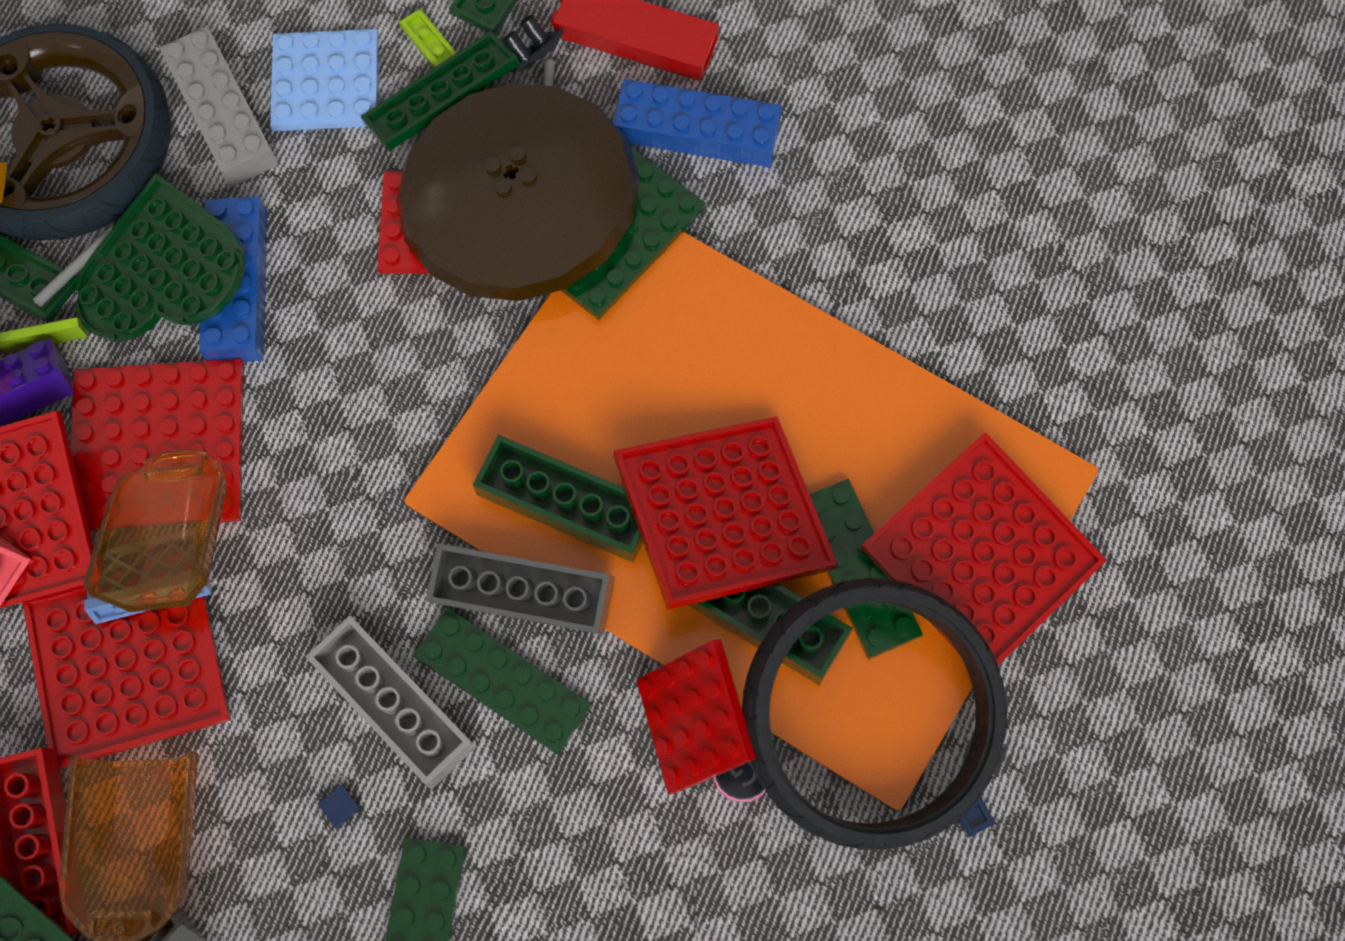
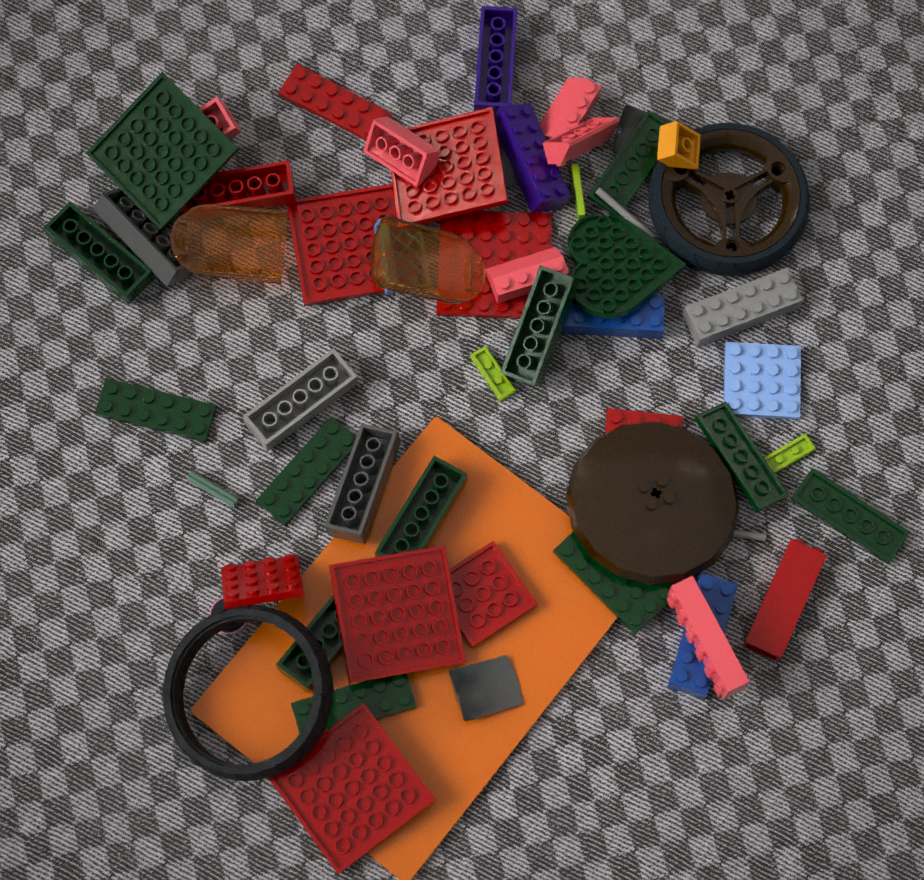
camera: 90 degrees right, 0 degrees up
dark blue tile [318,785,361,829] -> none
black connector [502,14,564,73] -> none
dark blue tile [958,797,995,838] -> none
none -> sand green axle [187,471,239,507]
none -> red plate [449,541,537,648]
none -> dark grey piece [449,655,523,721]
none -> lime tile [470,345,516,402]
none -> coral slope [485,247,569,304]
none -> dark green brick [500,265,581,387]
none -> coral brick [667,576,749,700]

